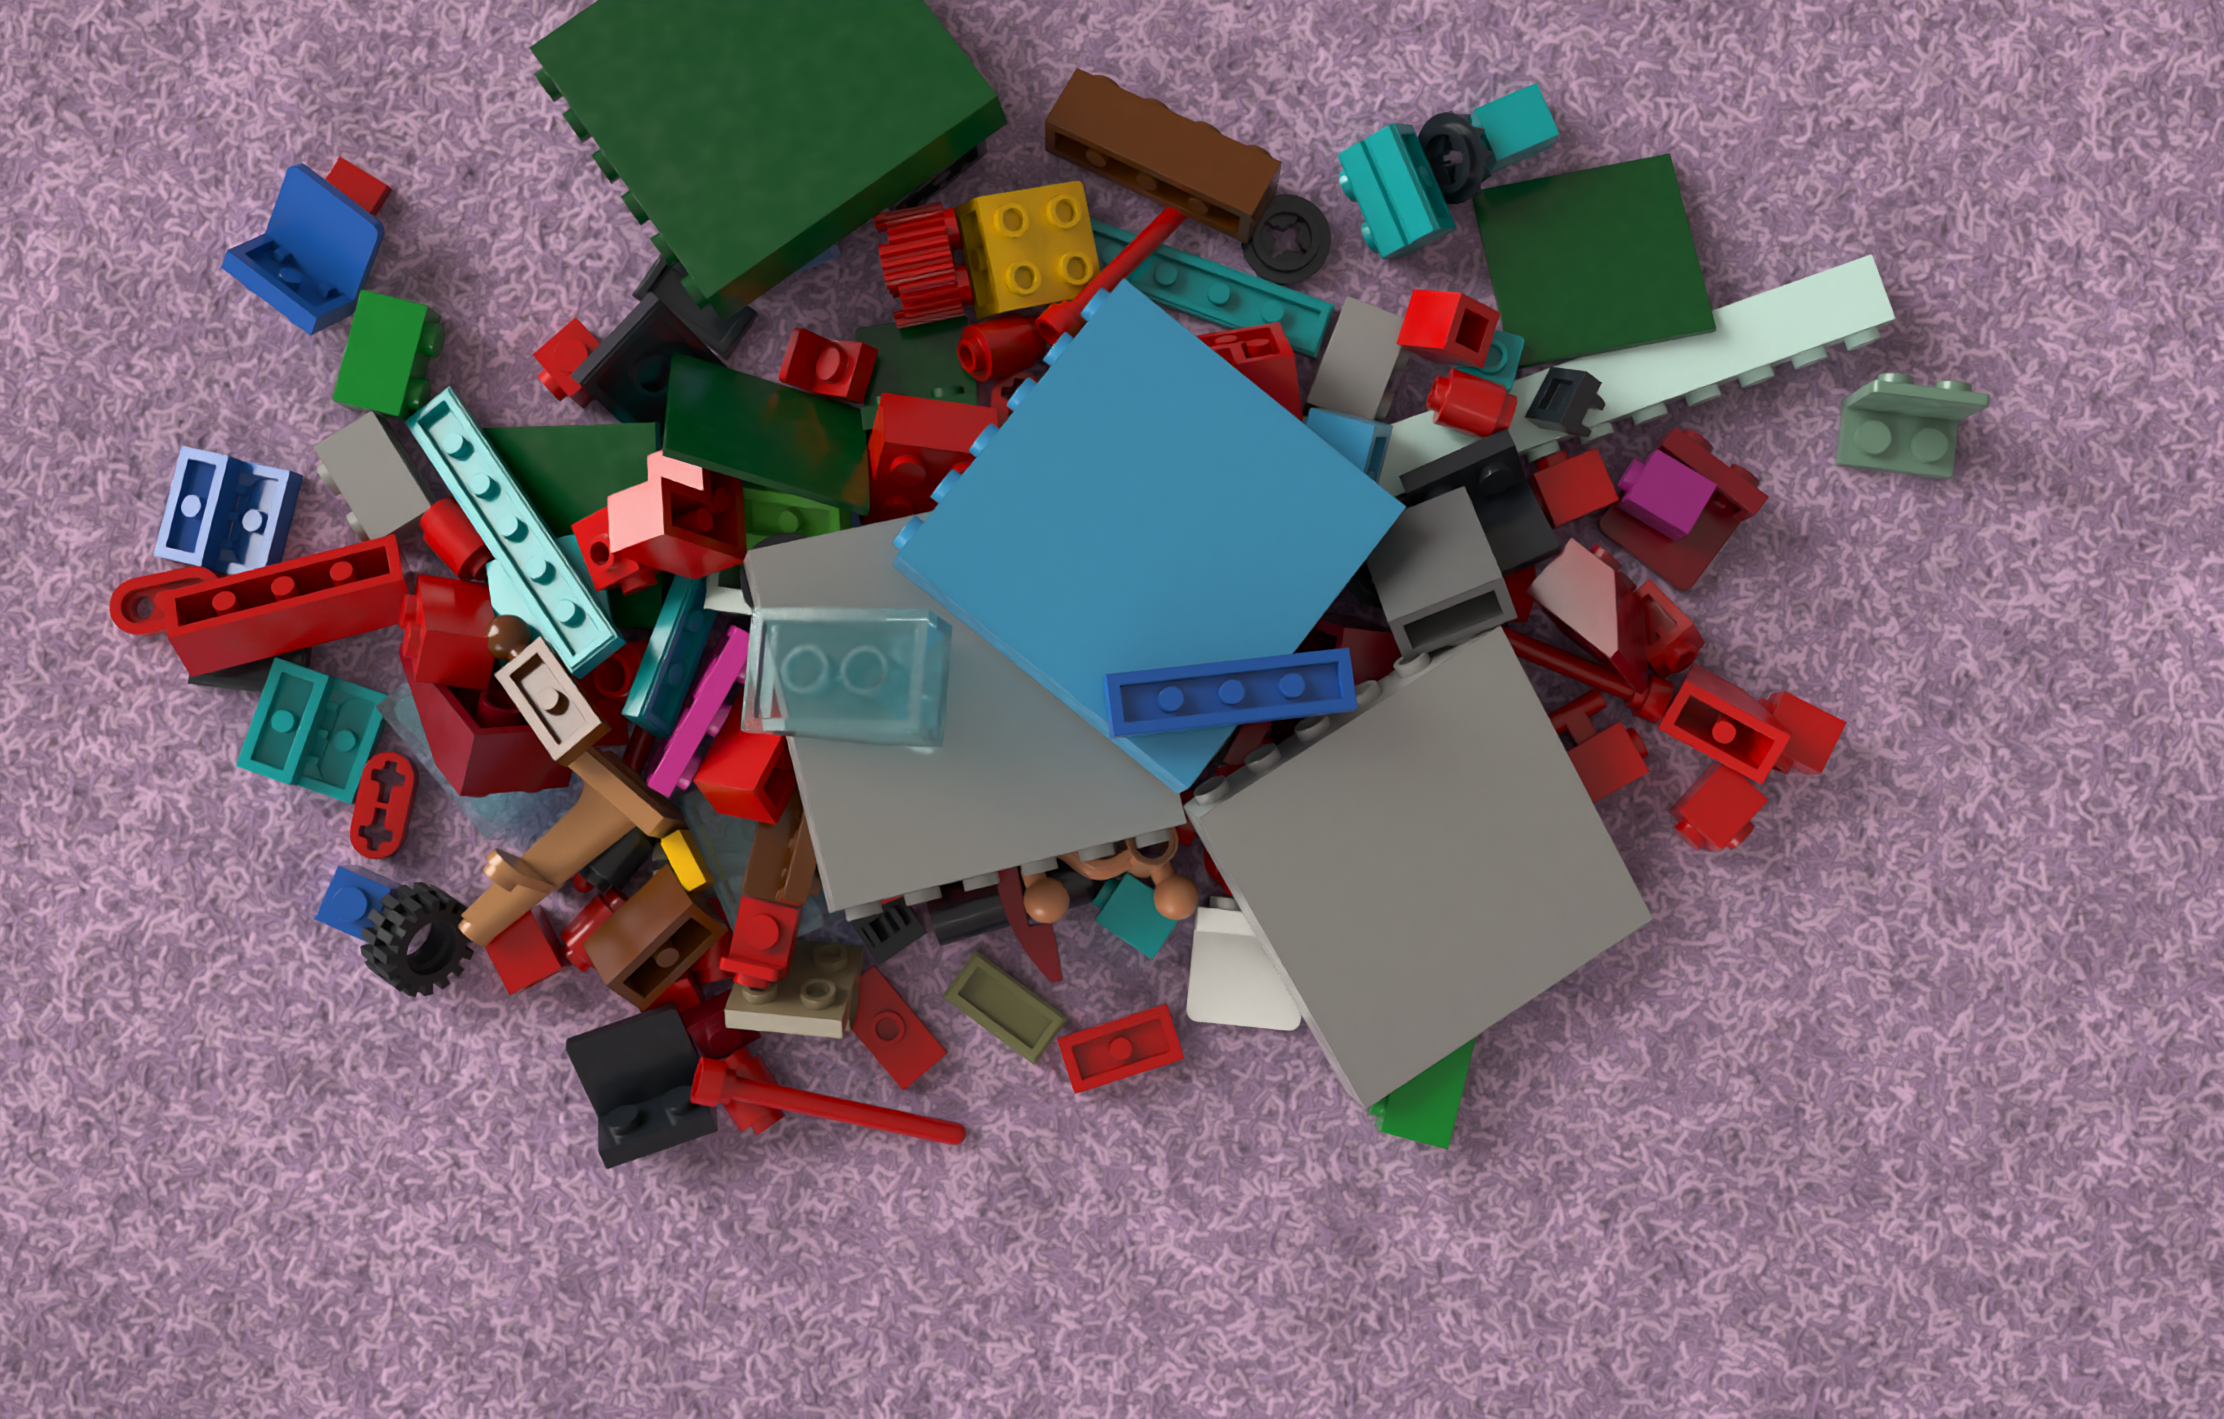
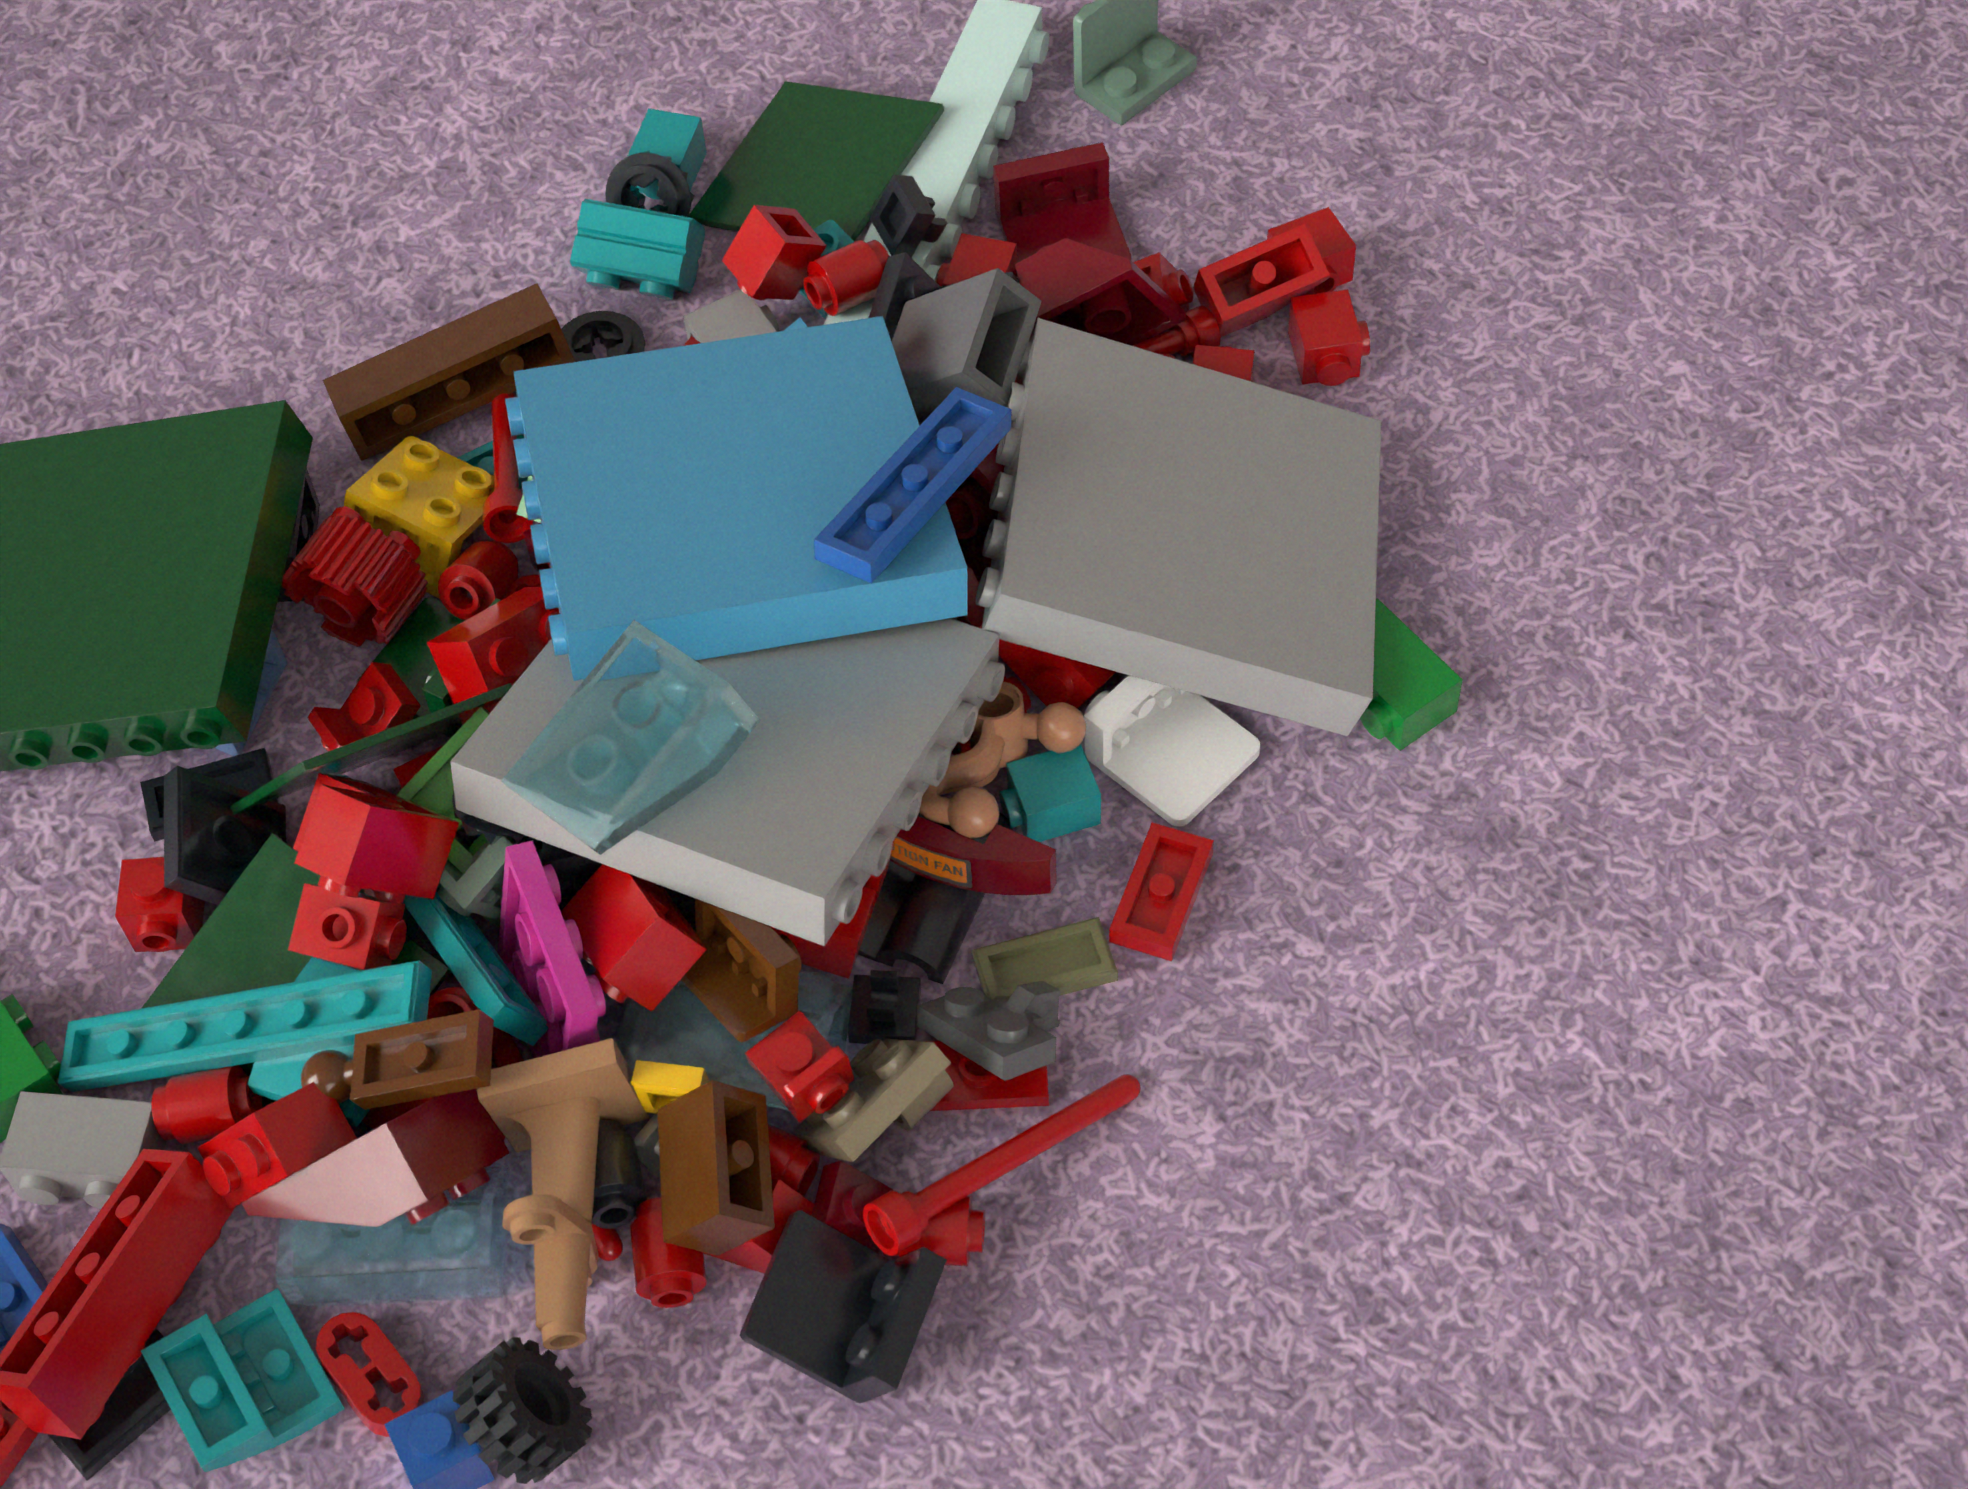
camera: 45 degrees left, 30 degrees down
red brick [485,905,572,995] -> none
magenta brick [1616,449,1717,541] -> none
none -> dark grey hinge [917,981,1061,1081]

